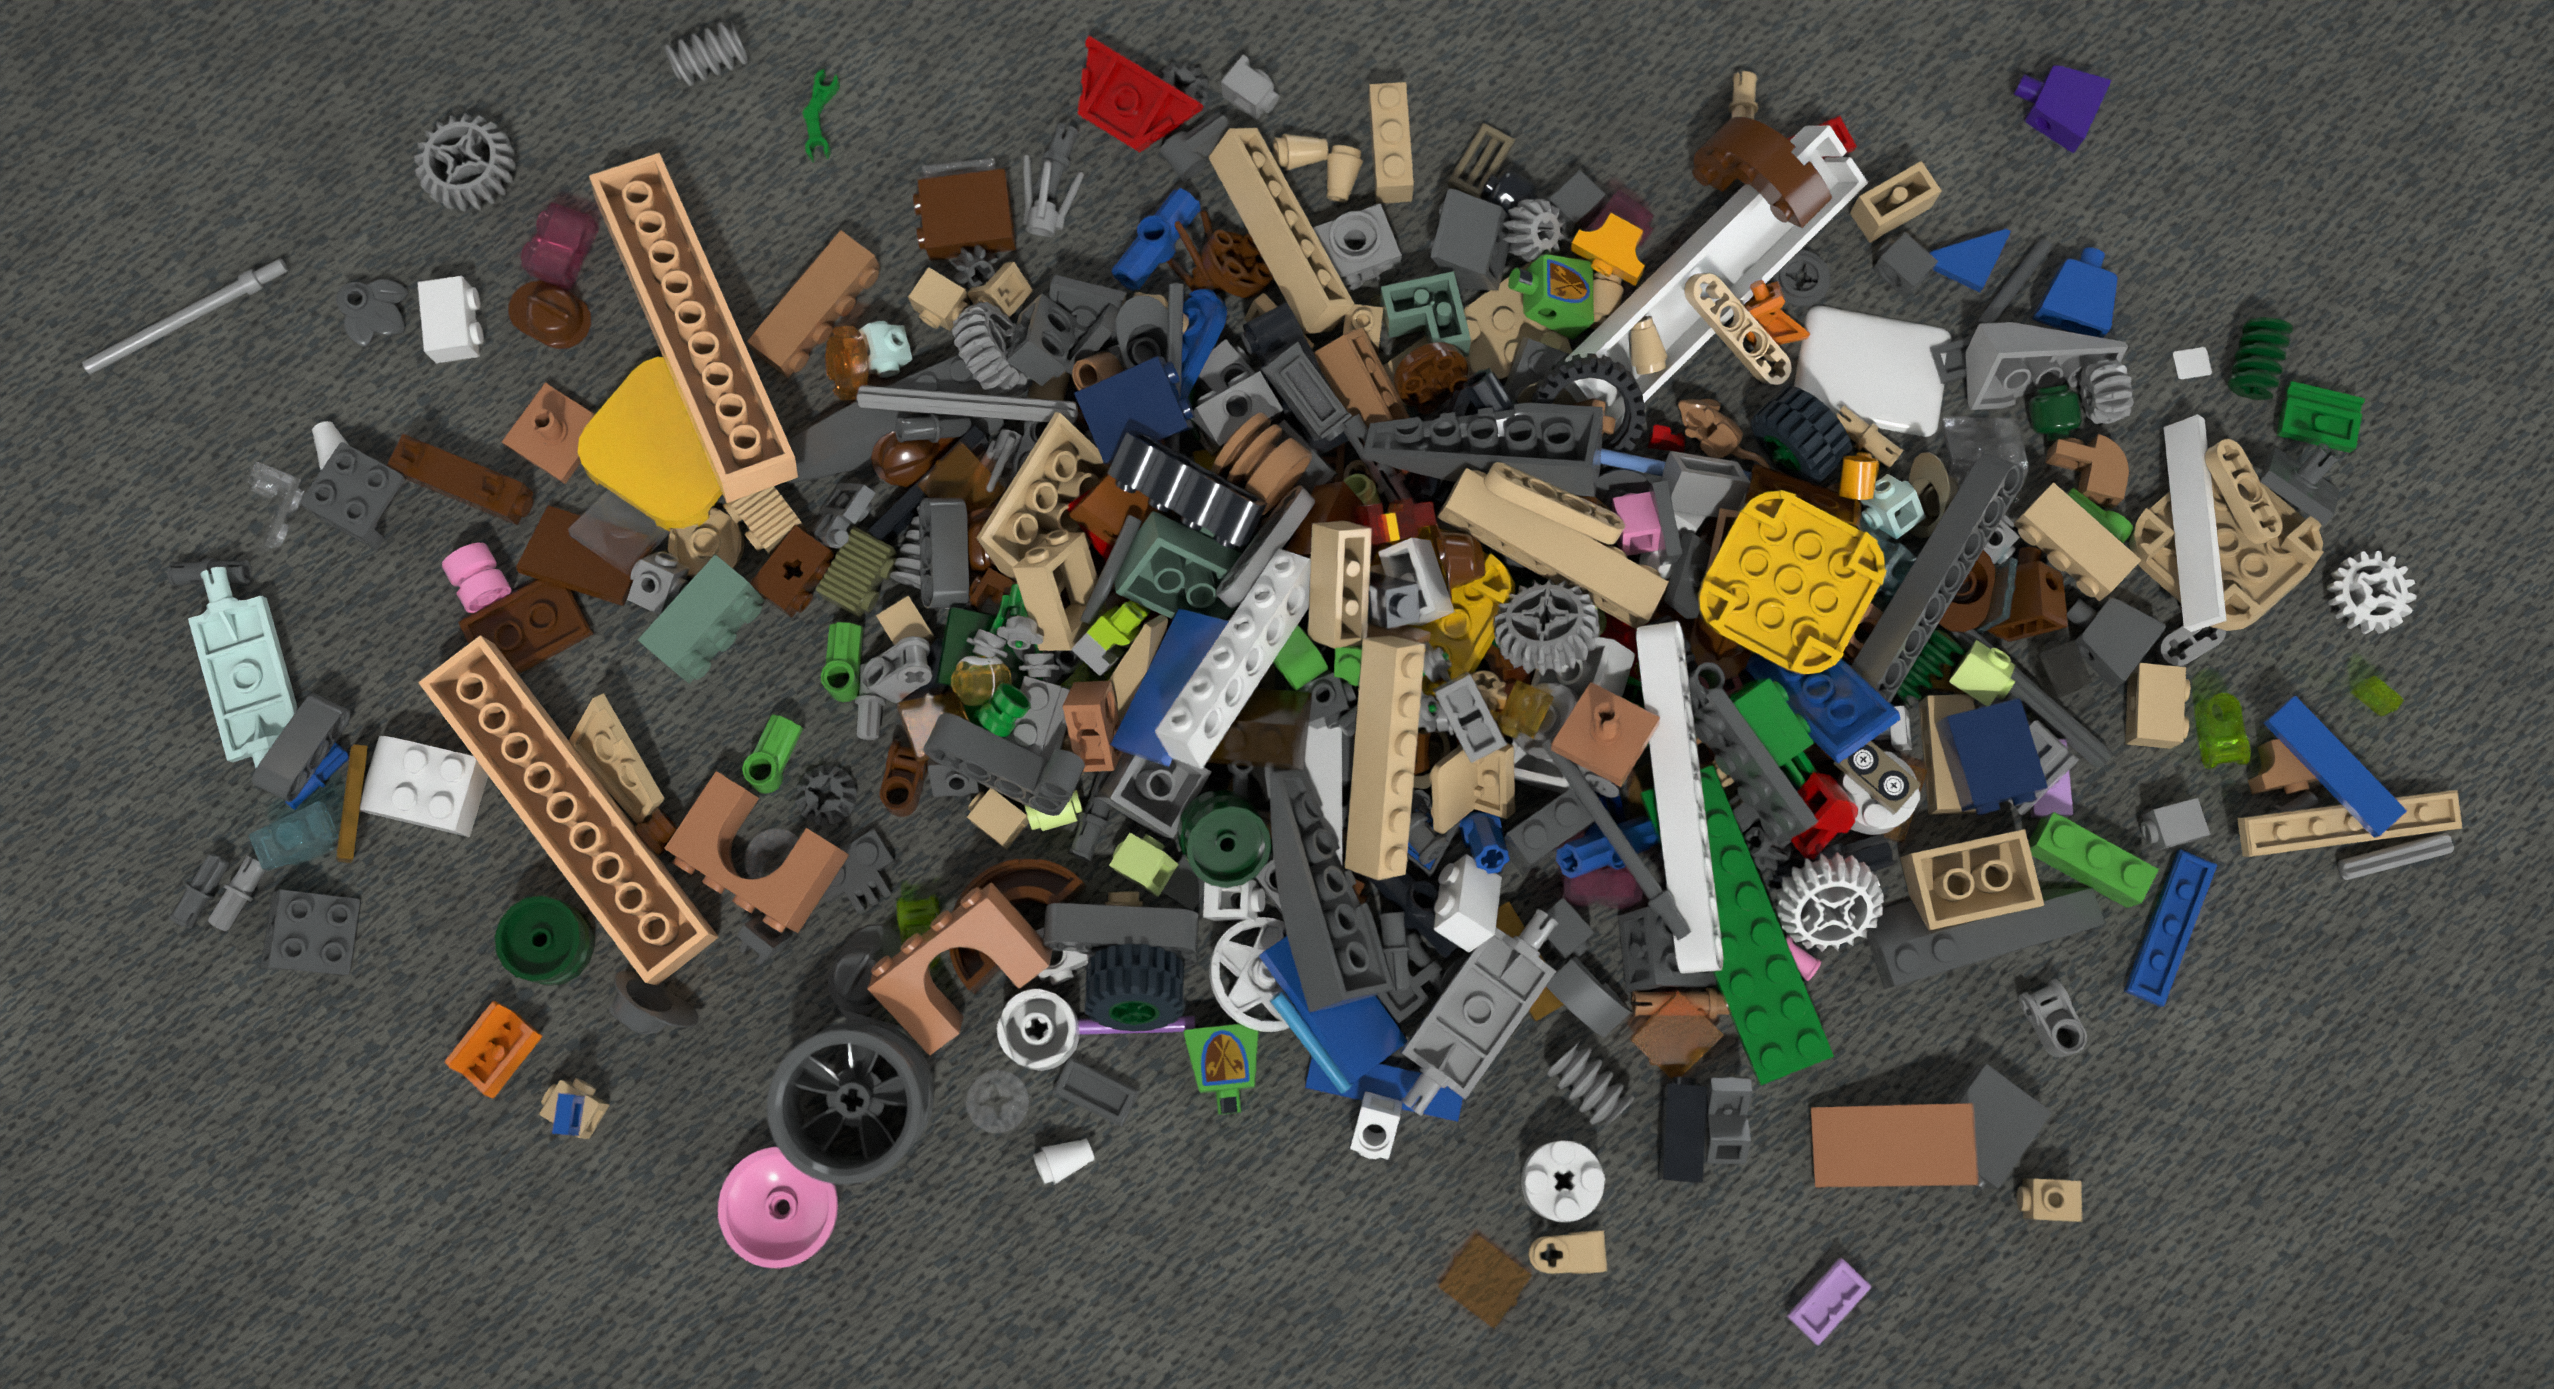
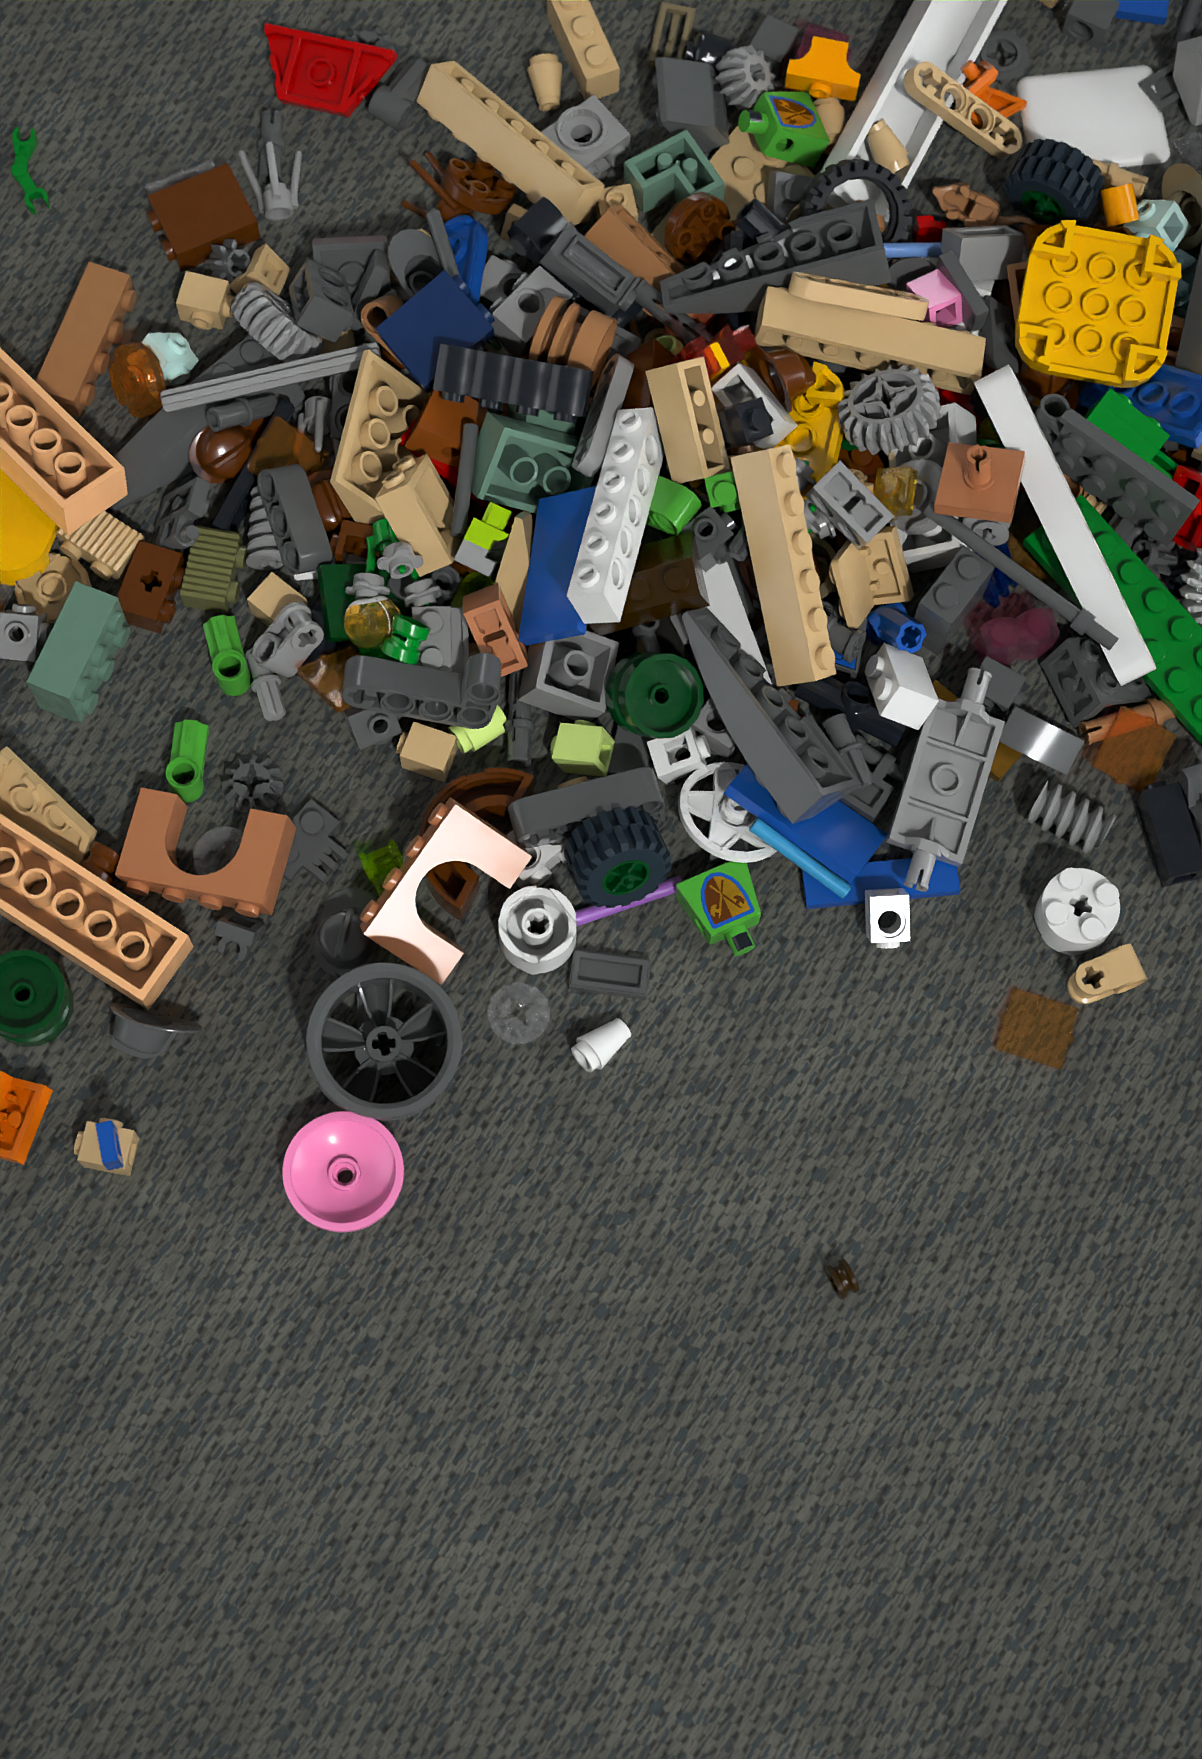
camera: 25 degrees left, 5 degrees down
reddish brown piece [880,740,929,817] -> none
blue piece [1112,188,1201,291] -> none
light grey brick [1221,55,1279,121] -> none
tan cone [1273,134,1328,171] -> none
blue piece [1556,815,1658,878] -> none

